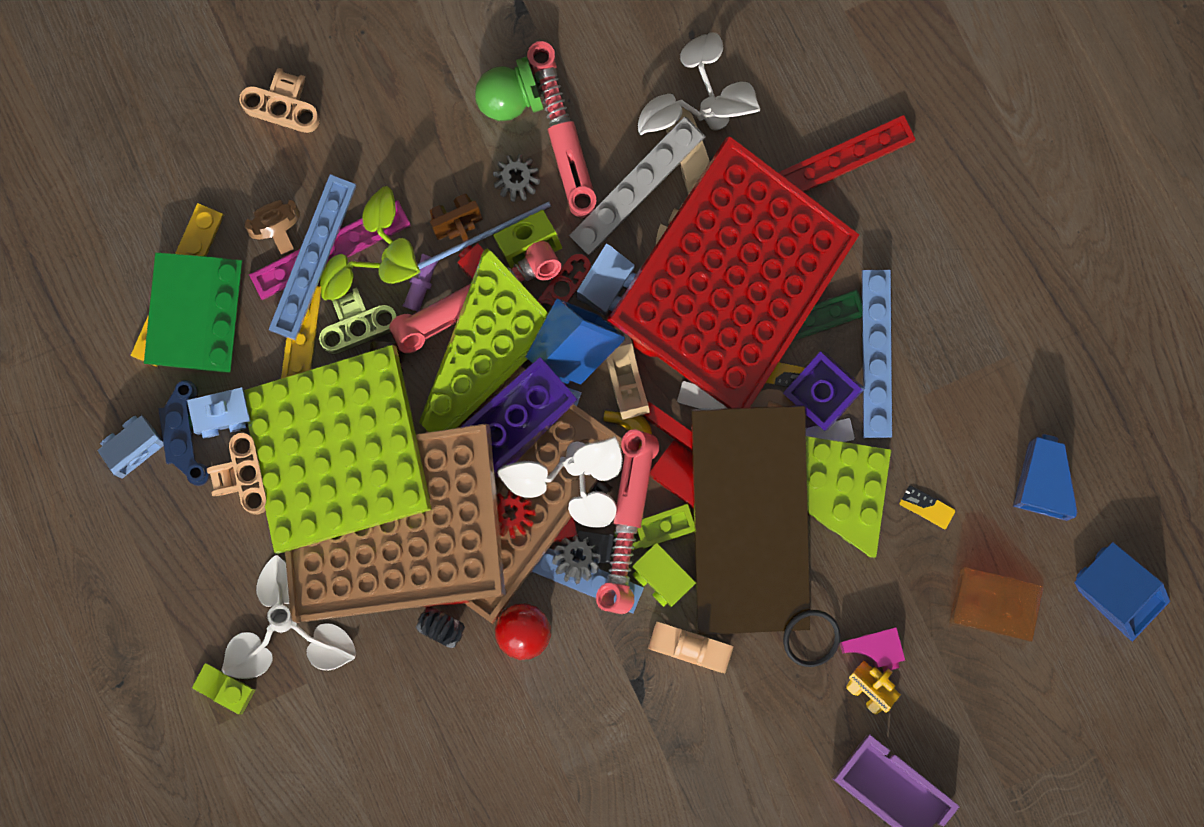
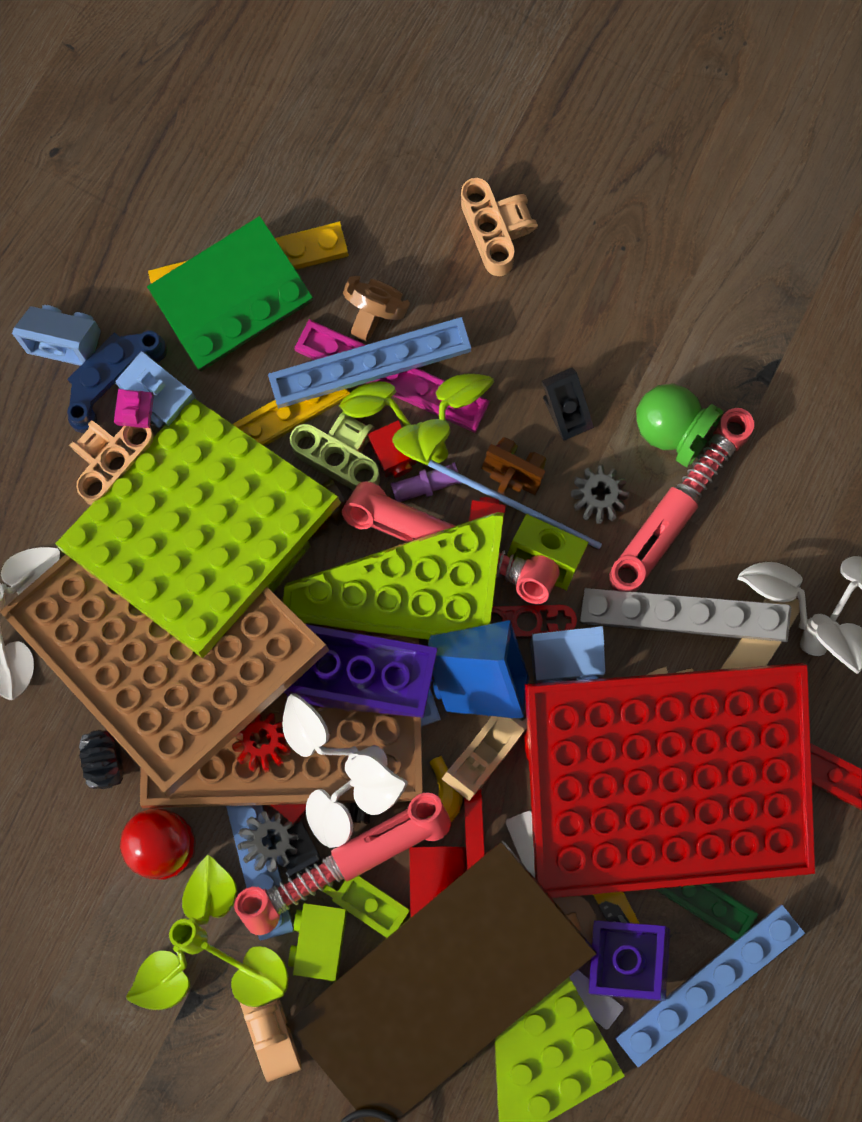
camera: 60 degrees right, 5 degrees down
none -> dark pink tile [114,389,154,428]
none -> lime plant [126,855,288,1010]
none -> red brick [368,420,416,478]
none -> black slope [542,367,594,441]

